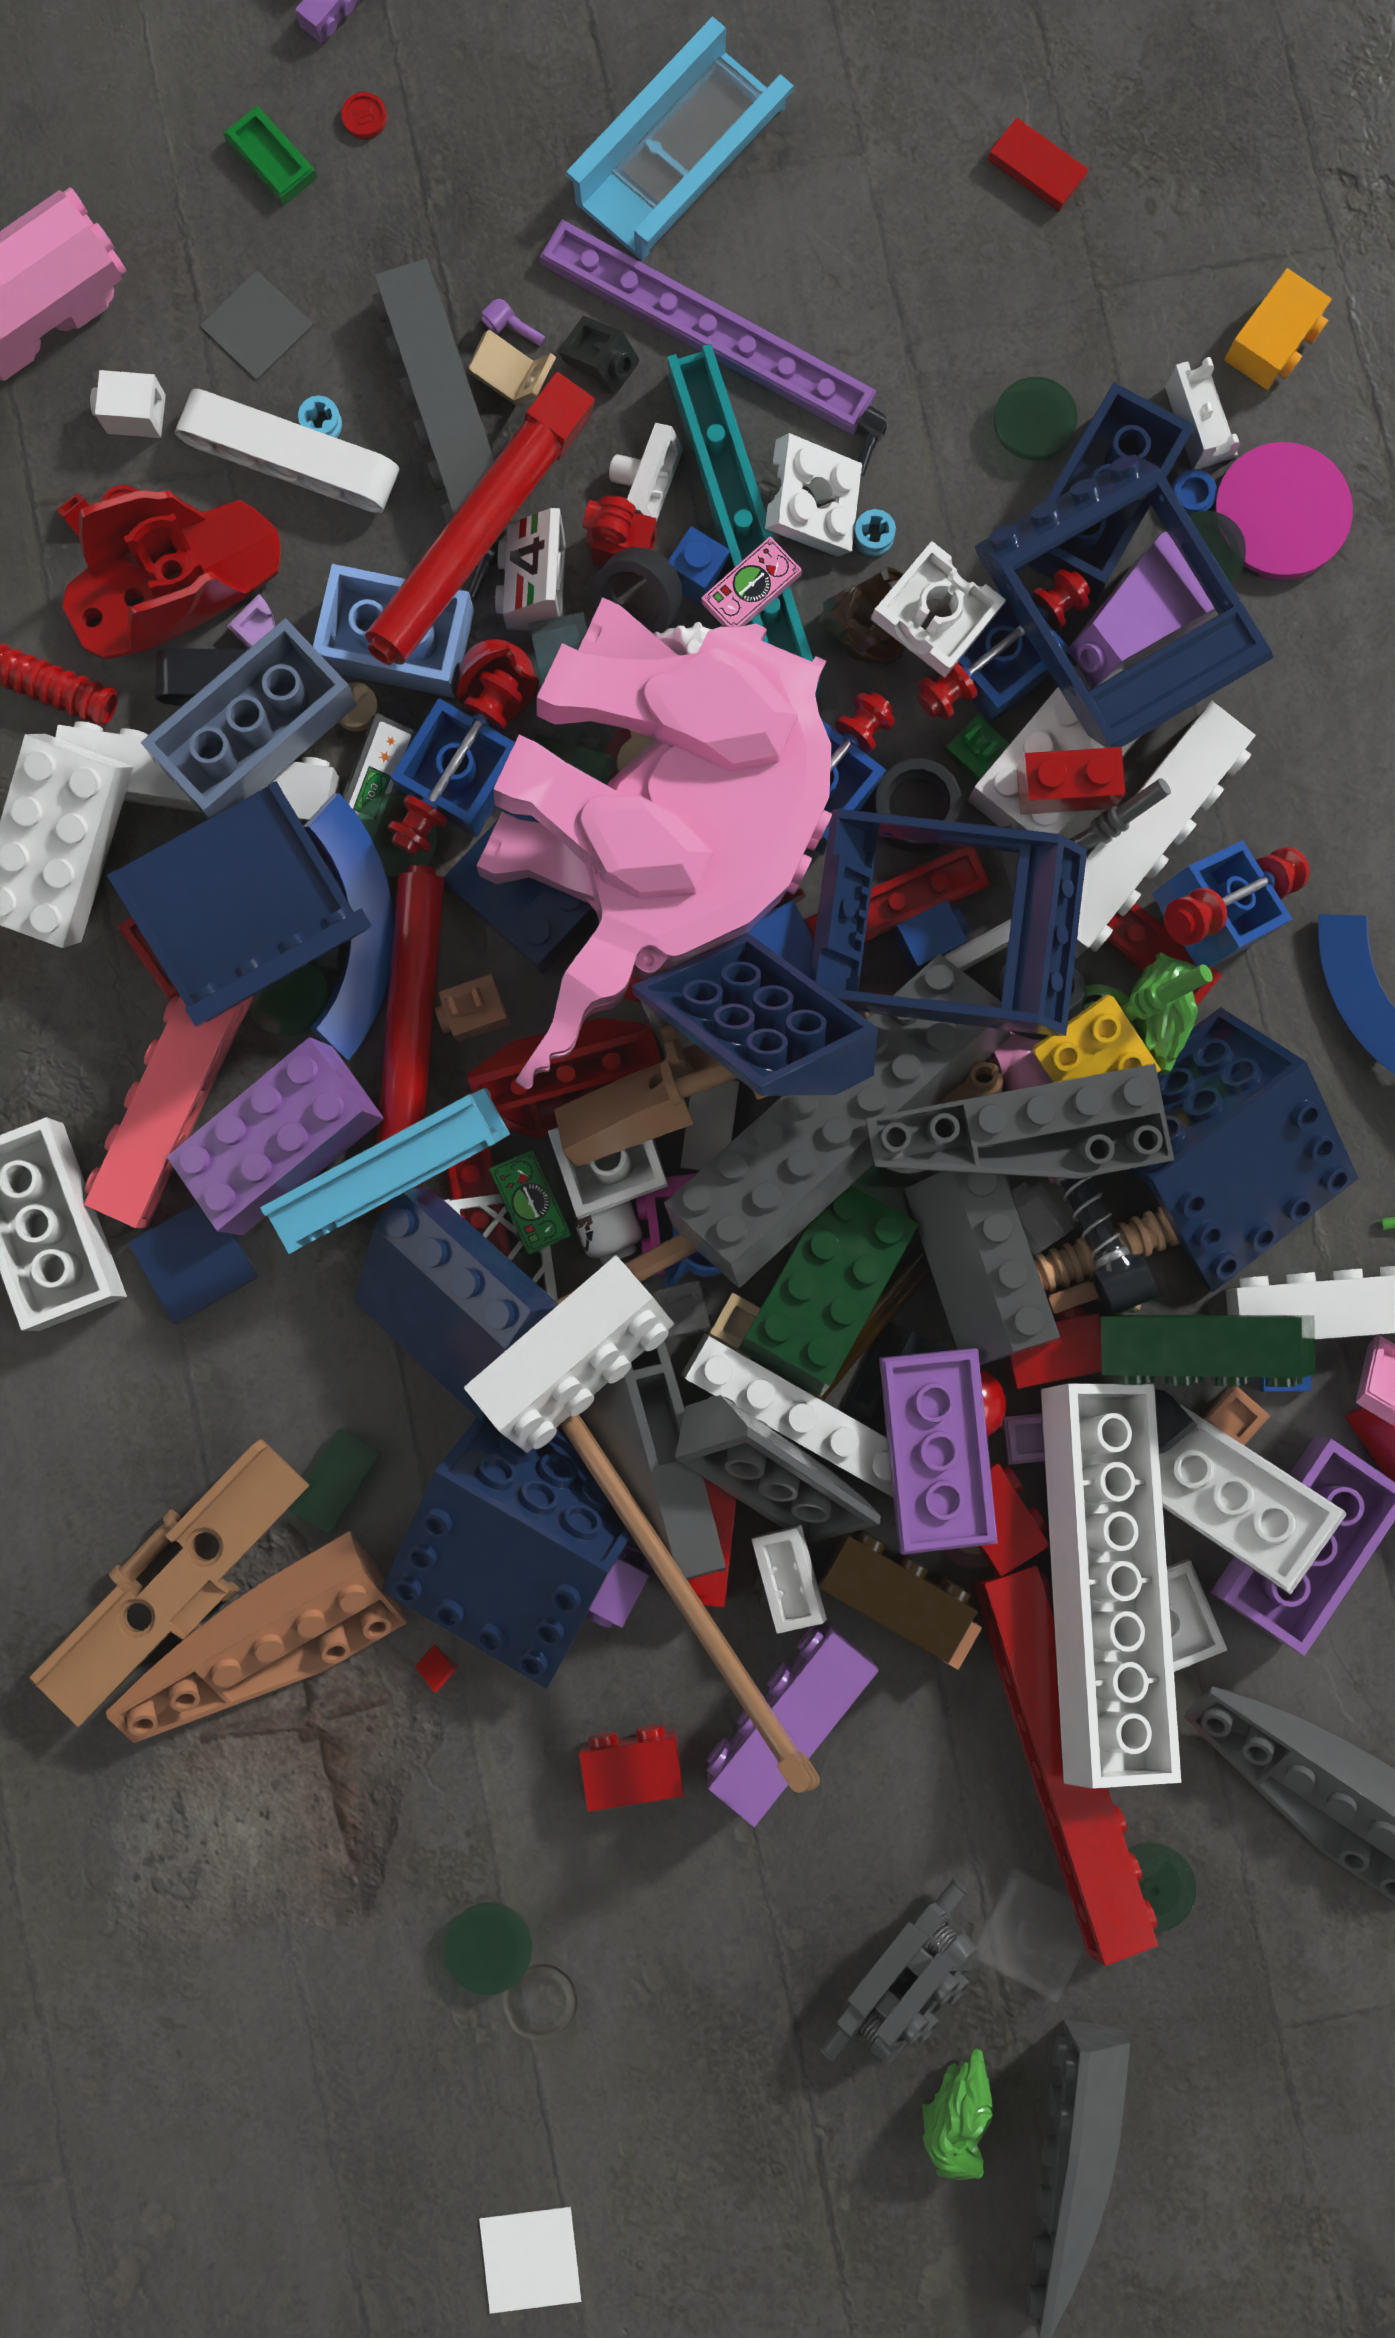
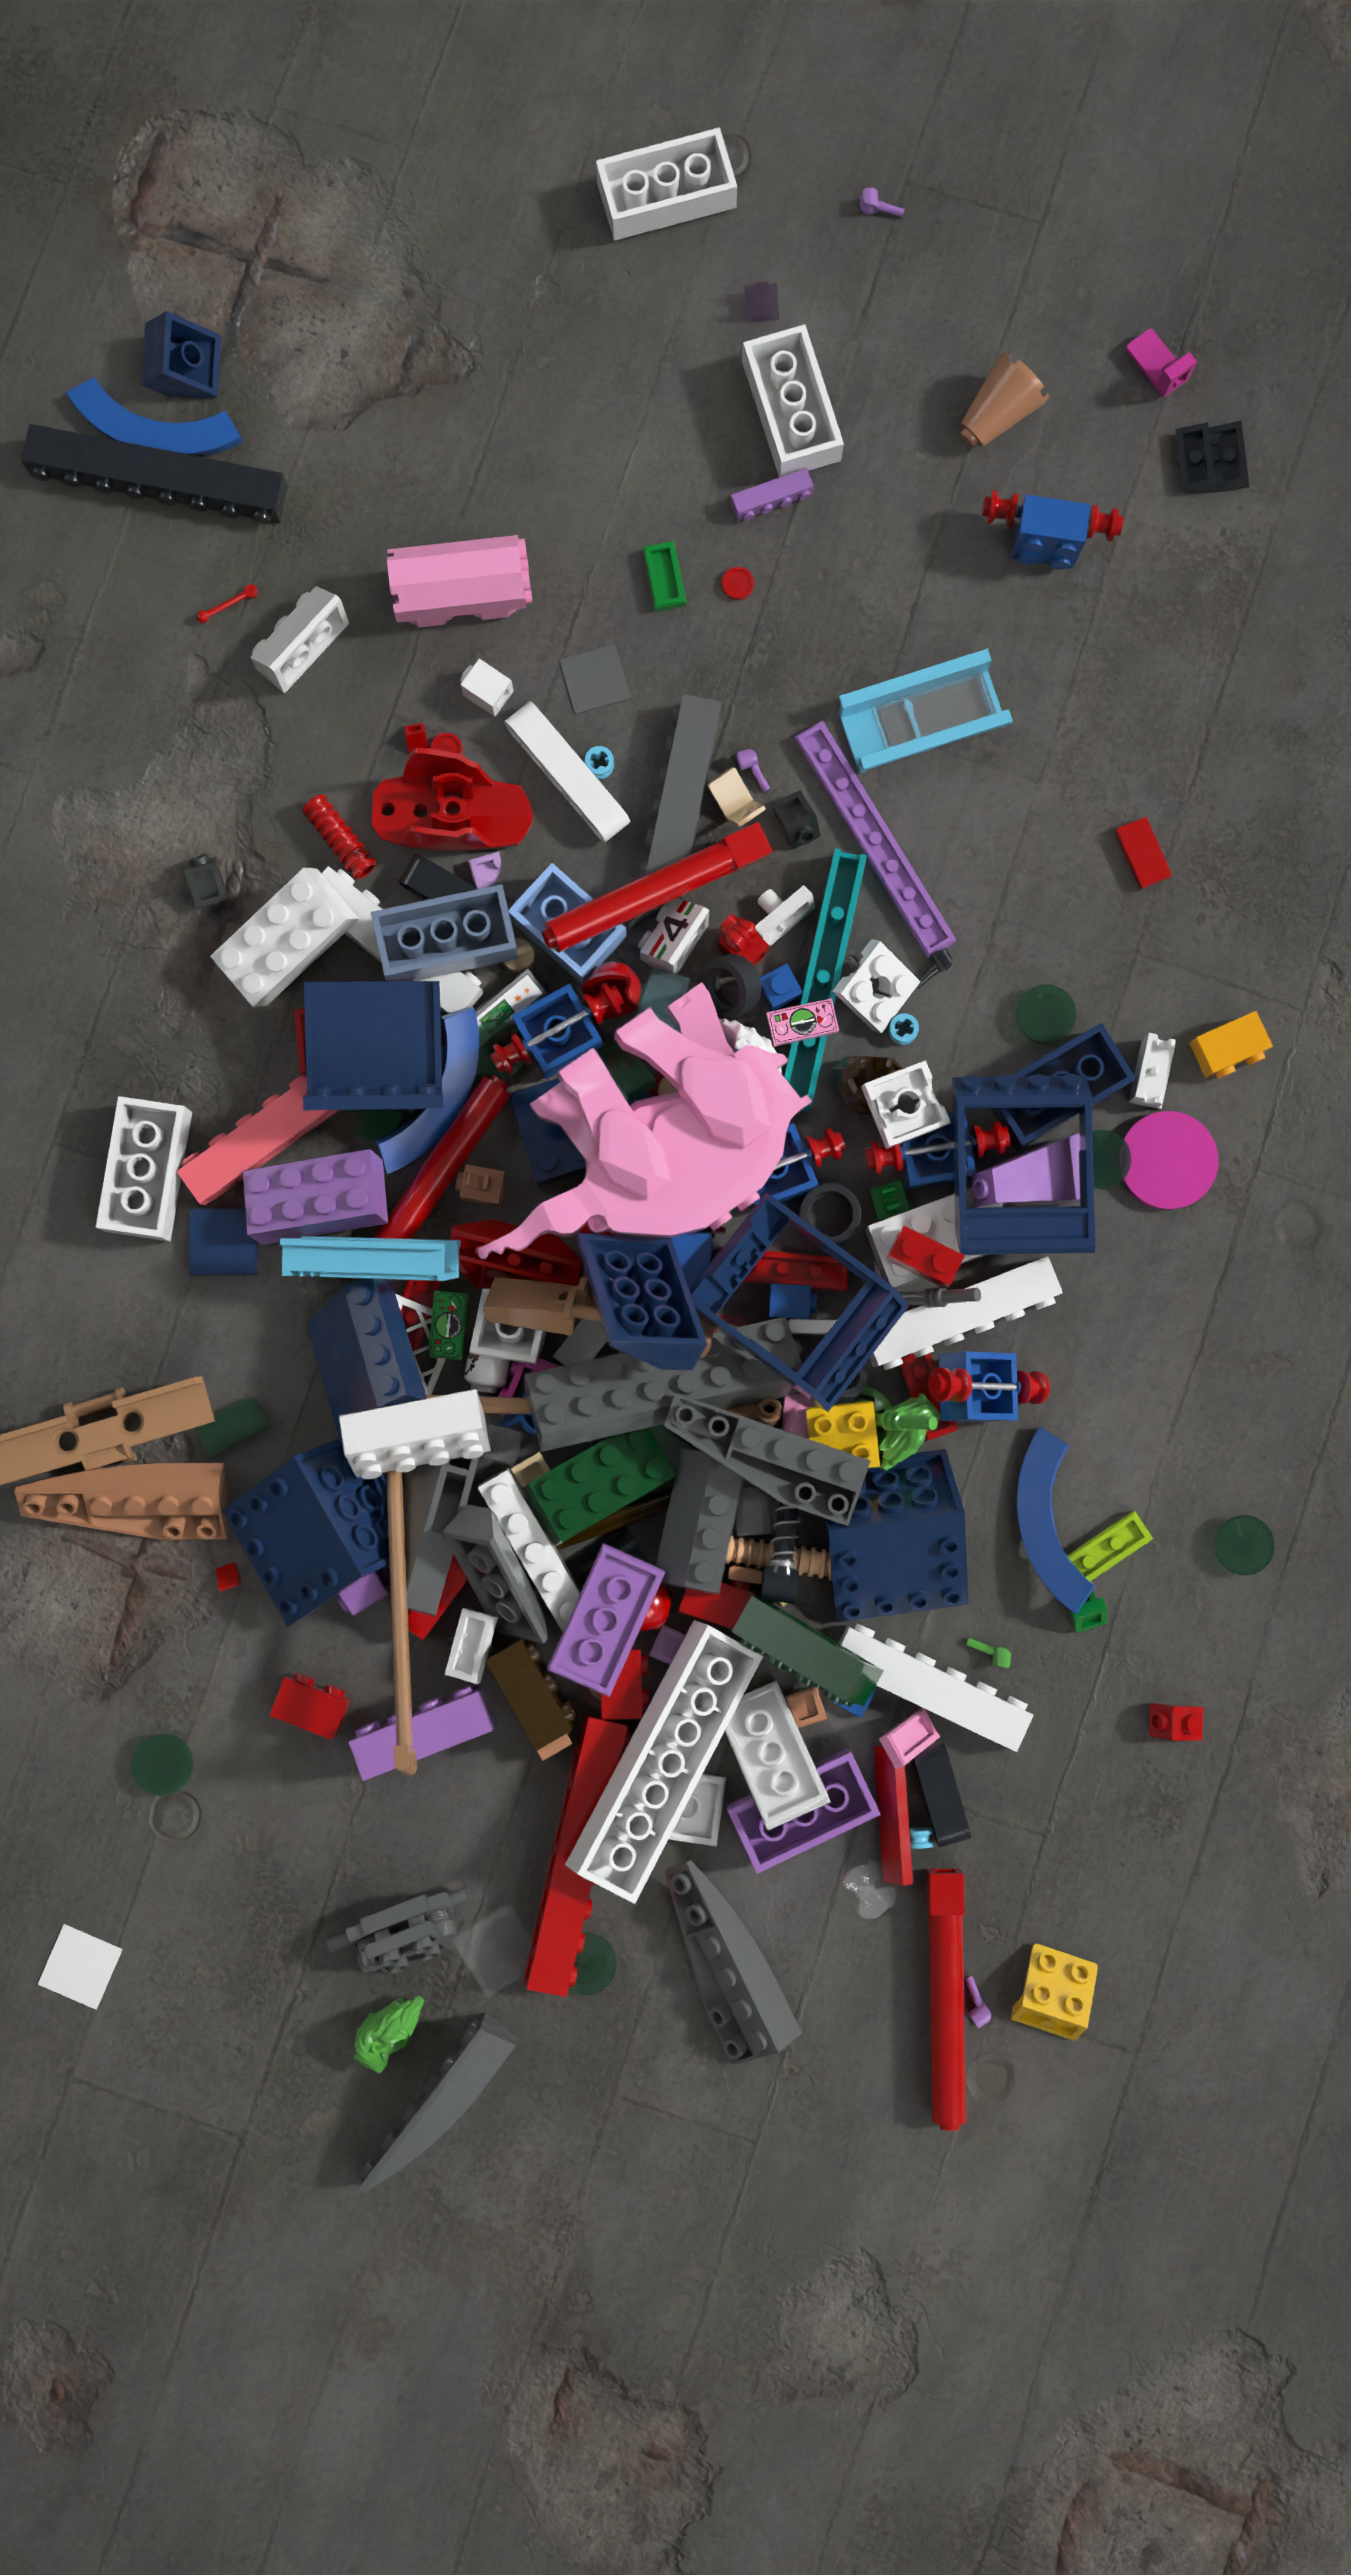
camera: 25 degrees right, 0 degrees up
black tile [1155,1389,1198,1454] -> none
blue tile [1171,469,1217,519] -> none

